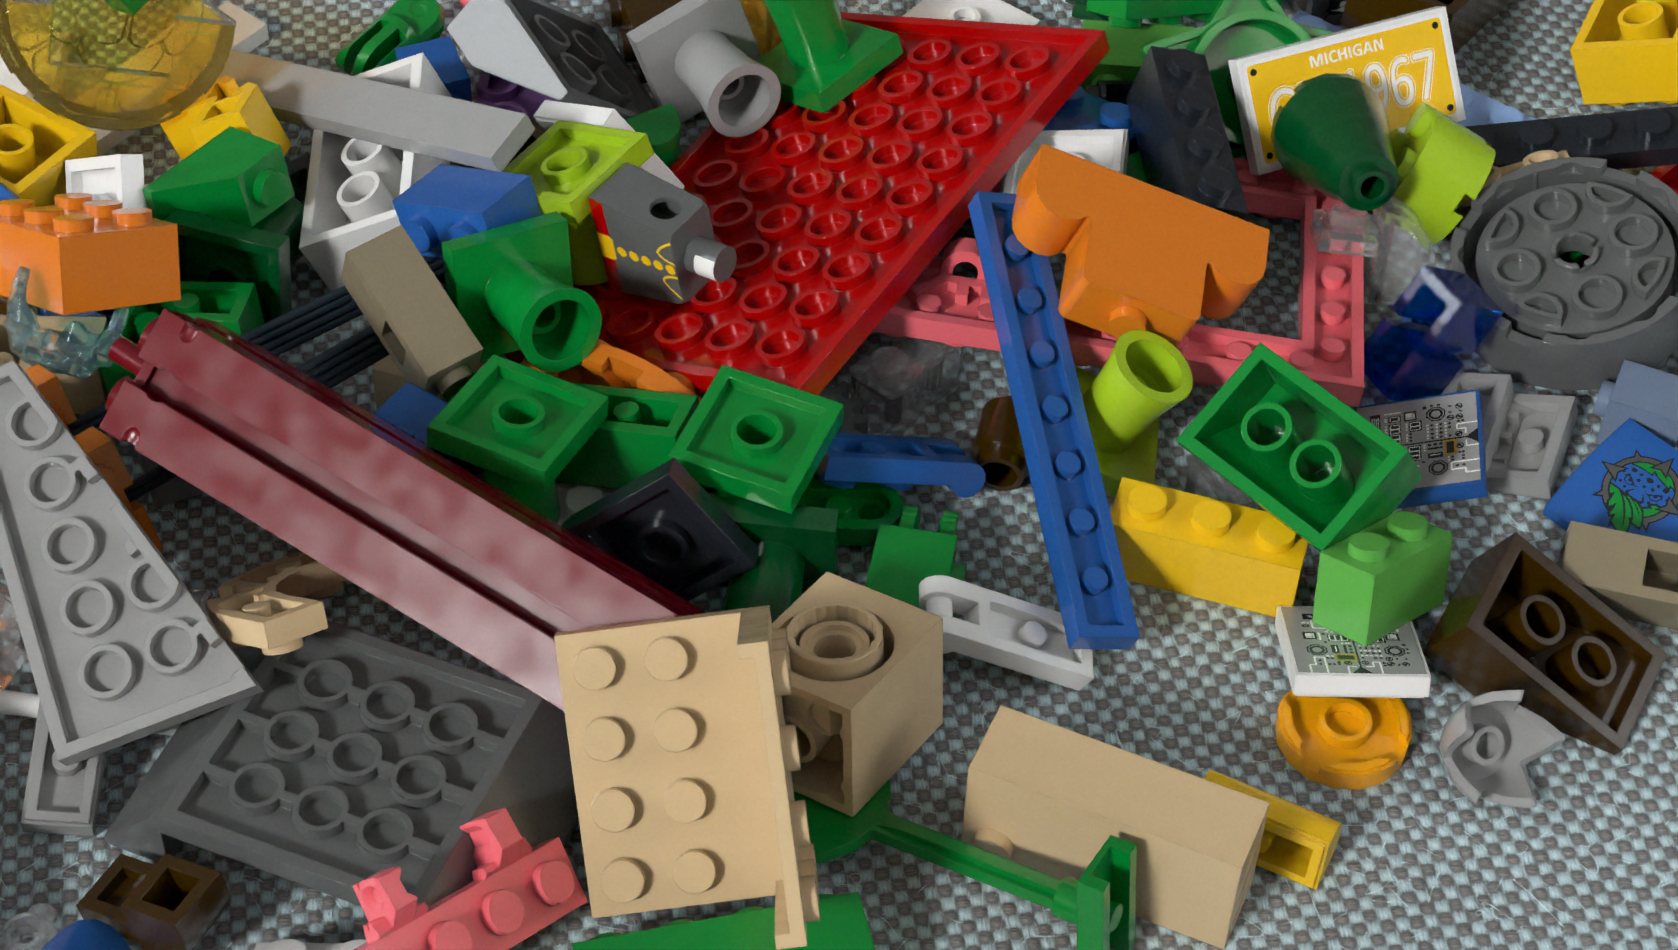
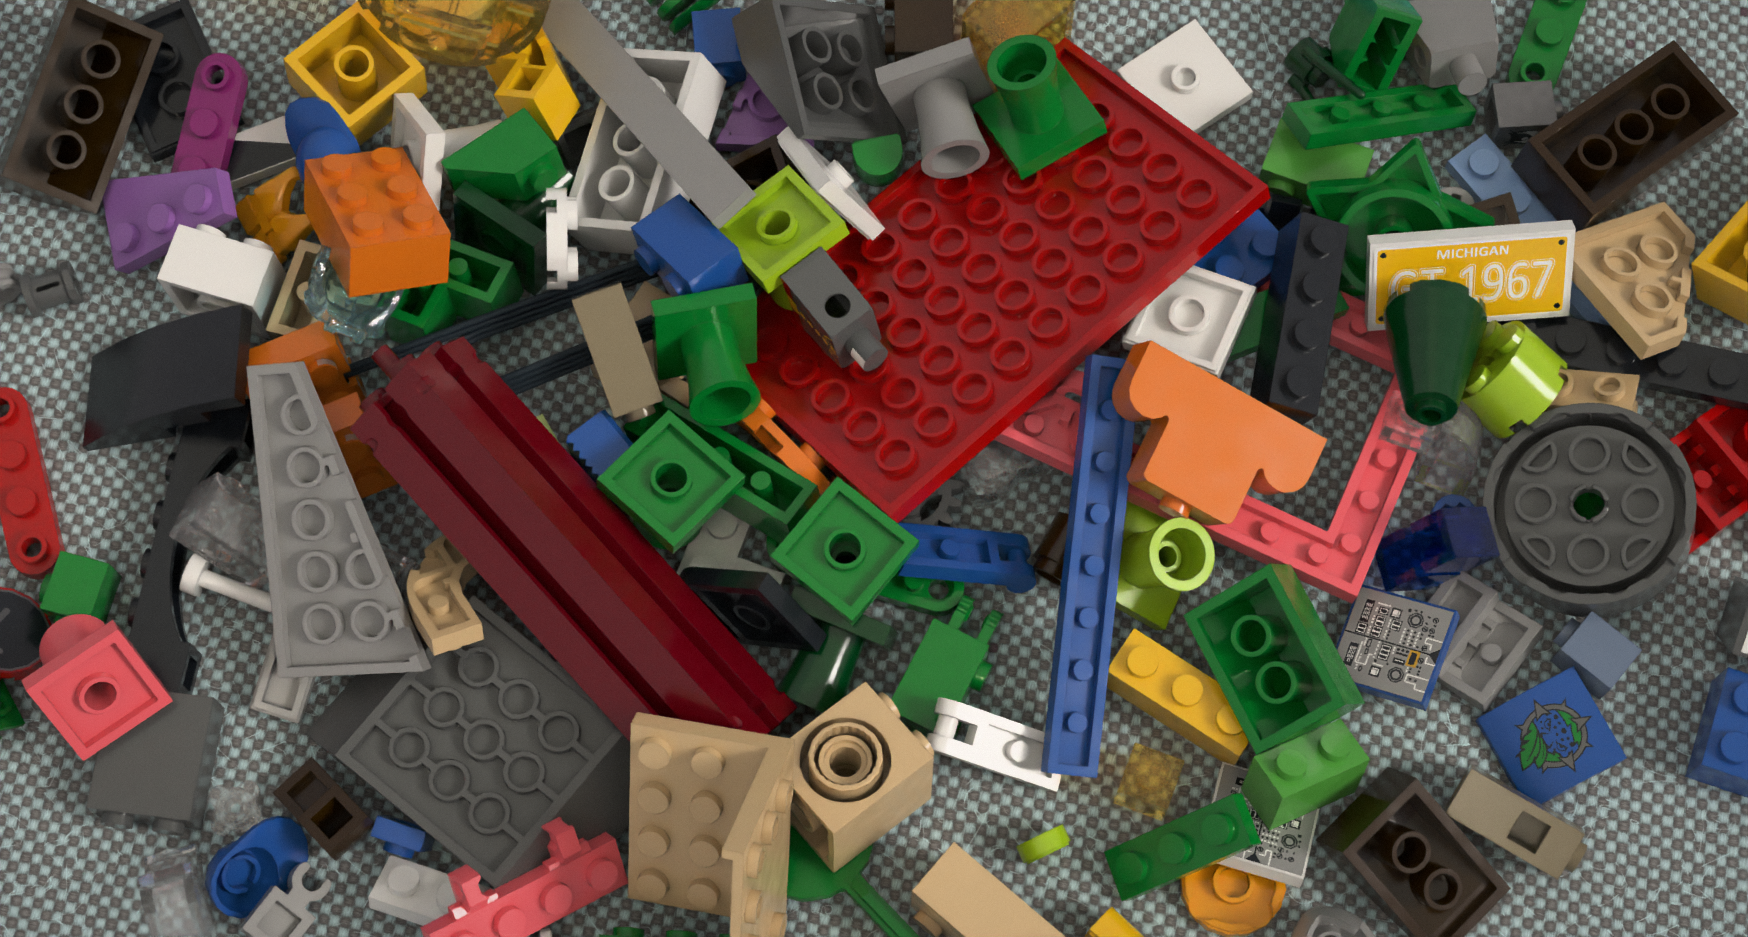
camera: 20 degrees right, 25 degrees up
none -> blue plate [370,815,435,859]
none -> white plate [546,188,578,290]
none -> lime tile [1016,824,1071,865]
none -> green plate [1104,793,1261,901]
none -> clear yellow brick [1113,743,1185,821]
none -> tan plate [1572,202,1695,360]

